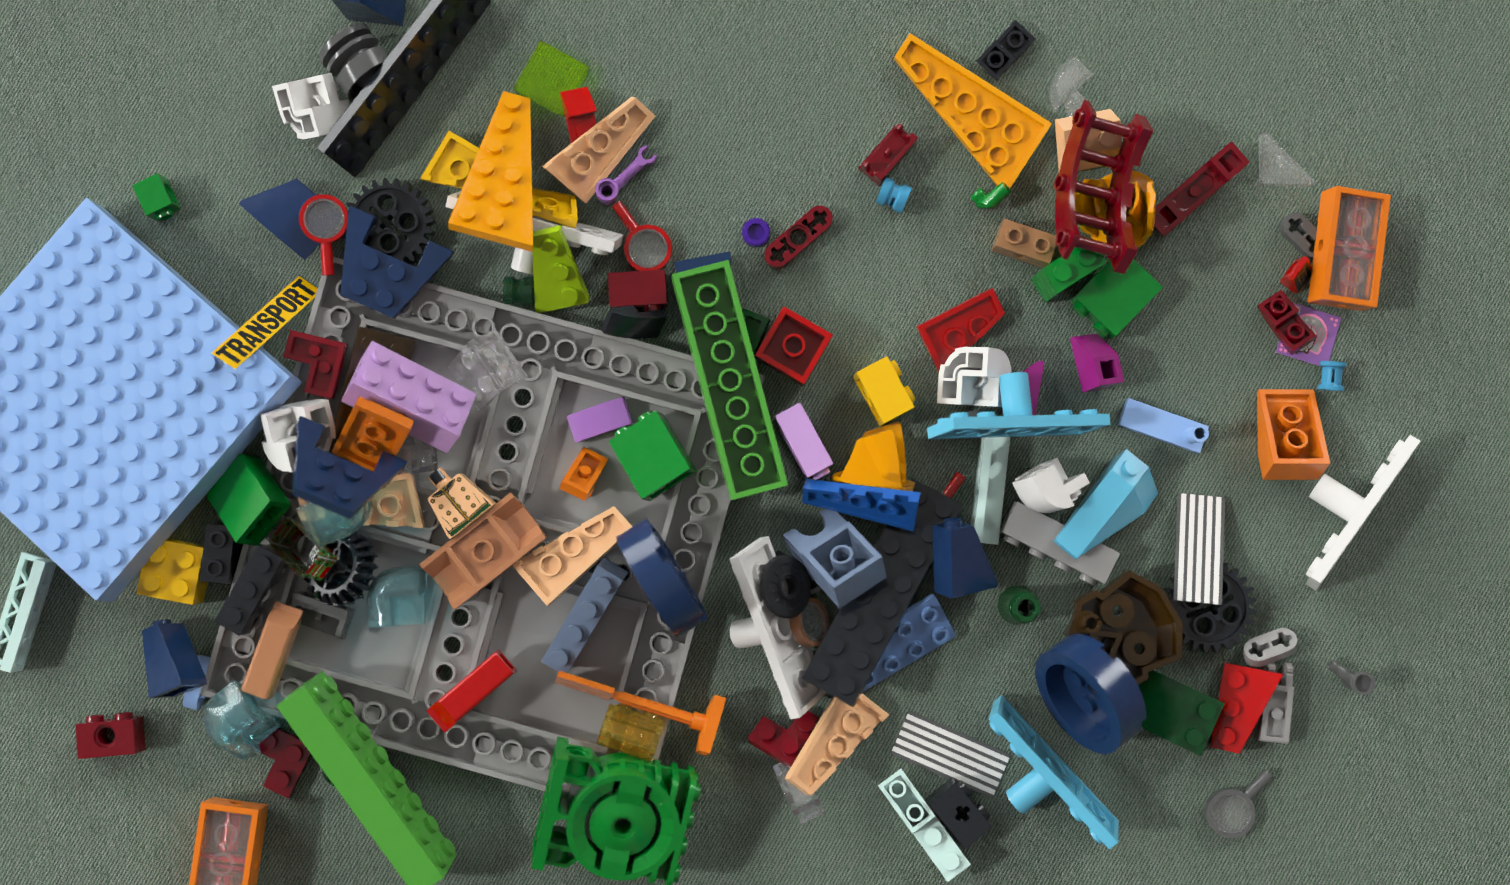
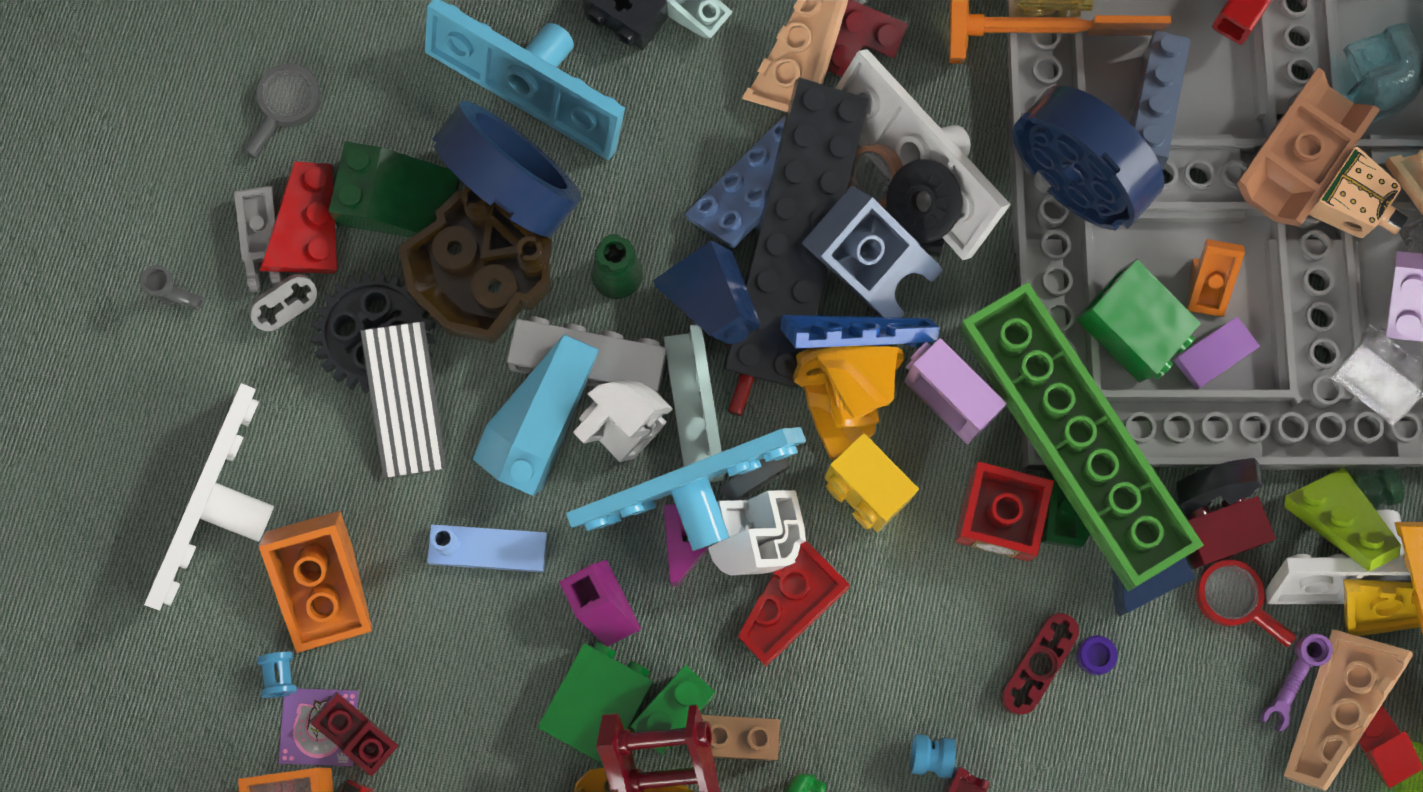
camera: 160 degrees right, 10 degrees down
light nougat wing [513,506,632,606] -> none
sticker [891,711,1011,798] -> none

